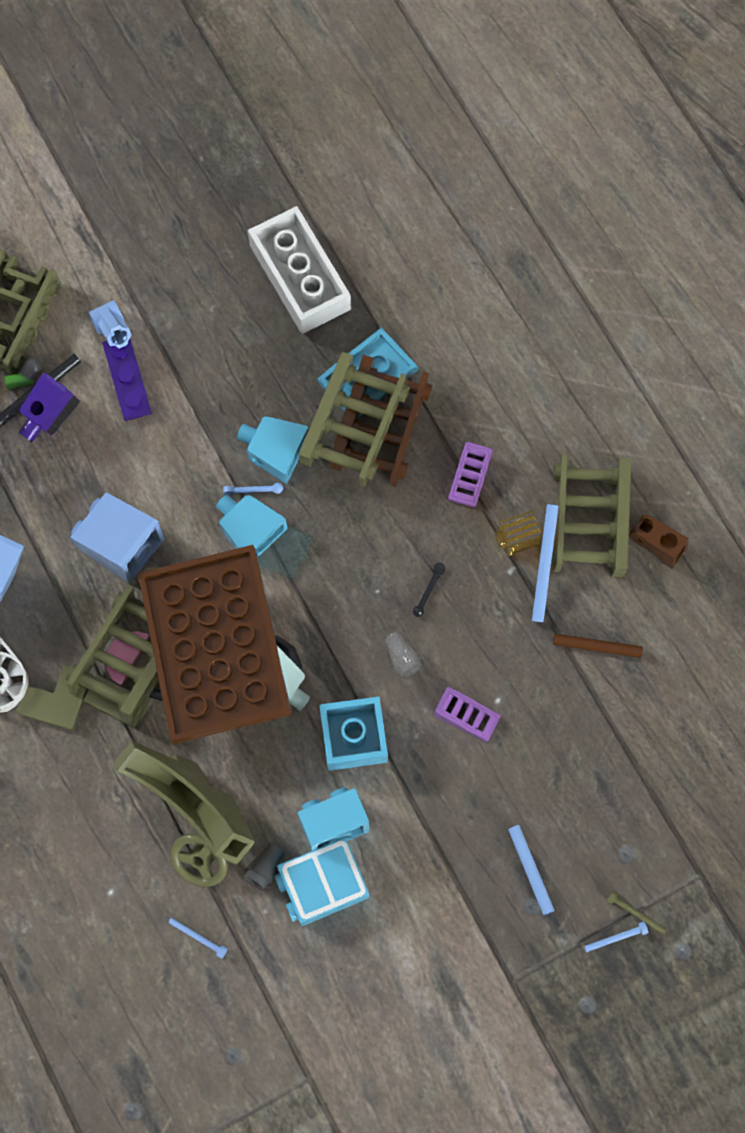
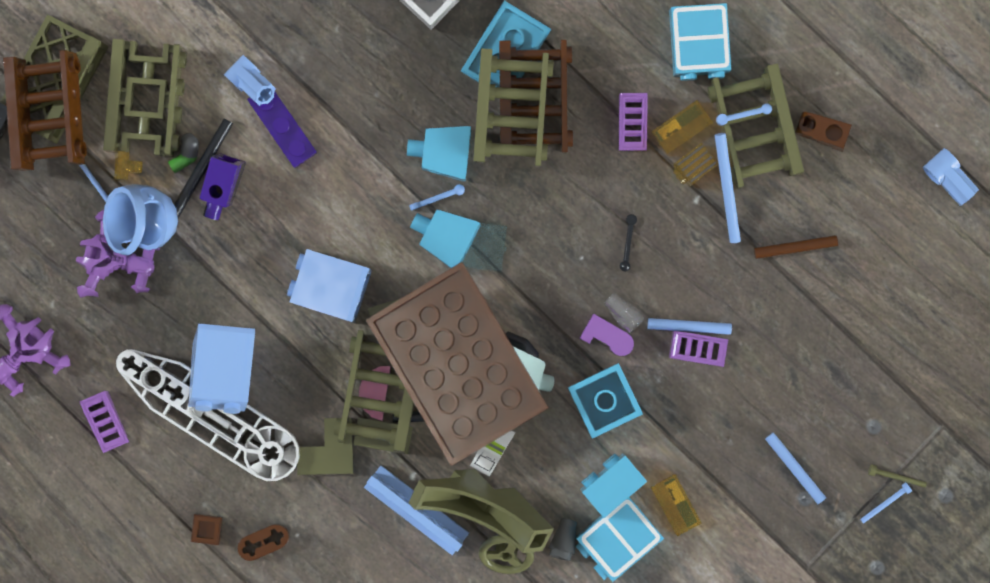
camera: 15 degrees left, 15 degrees up
none -> light blue fence [364,465,469,555]
none -> white leg [470,431,515,476]
none -> medium lavender leg [579,314,634,356]
none -> light blue bar [647,318,732,335]
none -> clear yellow tile [651,100,713,155]
none -> clear yellow tile [651,474,702,536]
none -> medium azure brick [669,3,731,81]
none -> light blue hinge [716,104,772,126]

